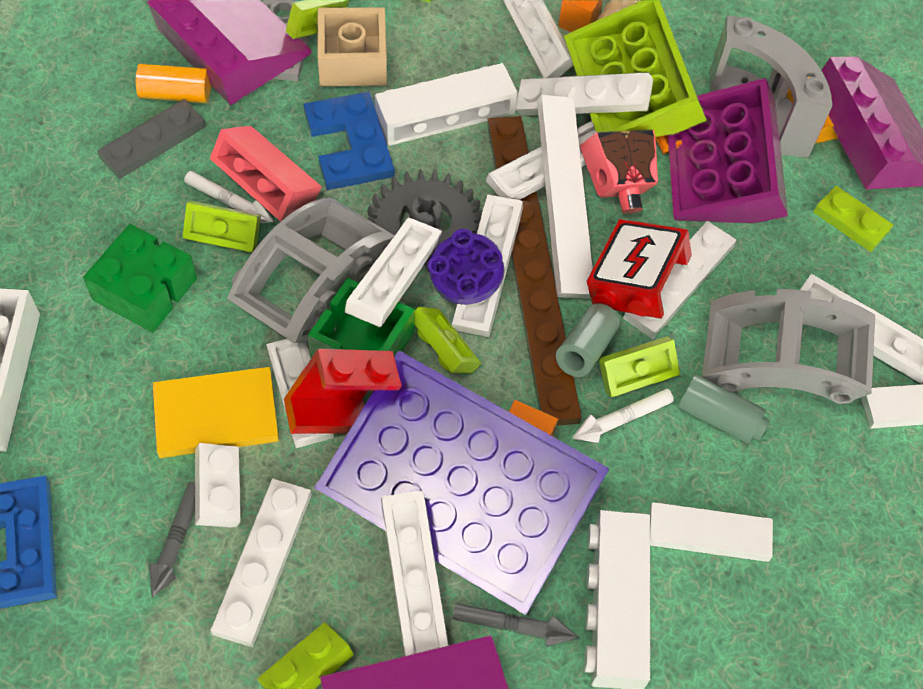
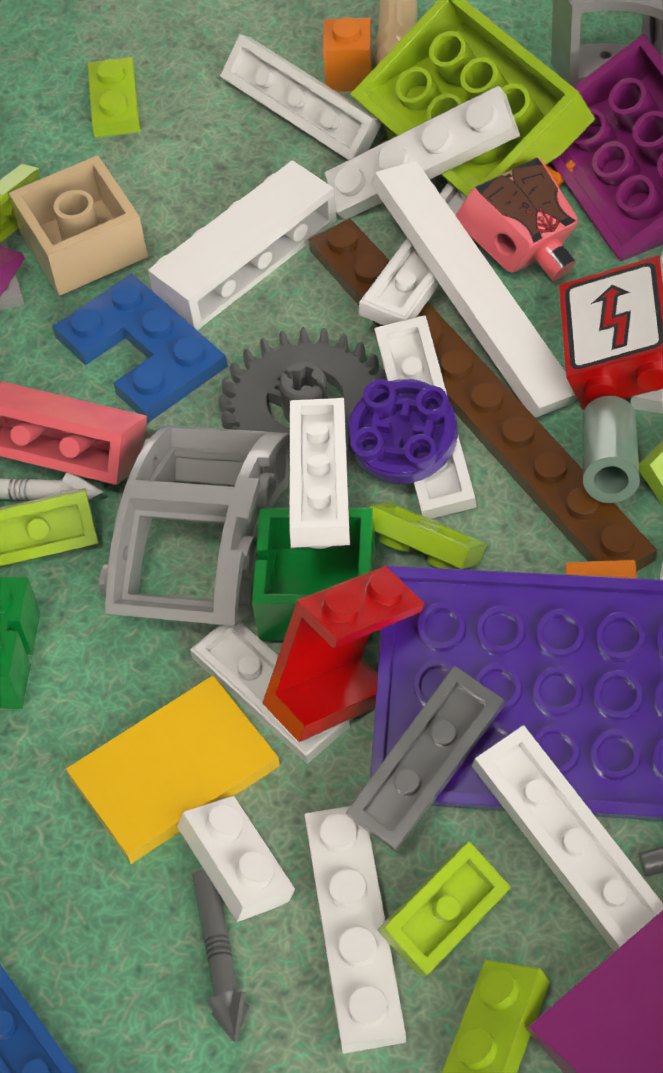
camera: 15 degrees left, 5 degrees down
none -> dark grey plate [346,665,505,852]
none -> lime plate [377,841,512,977]

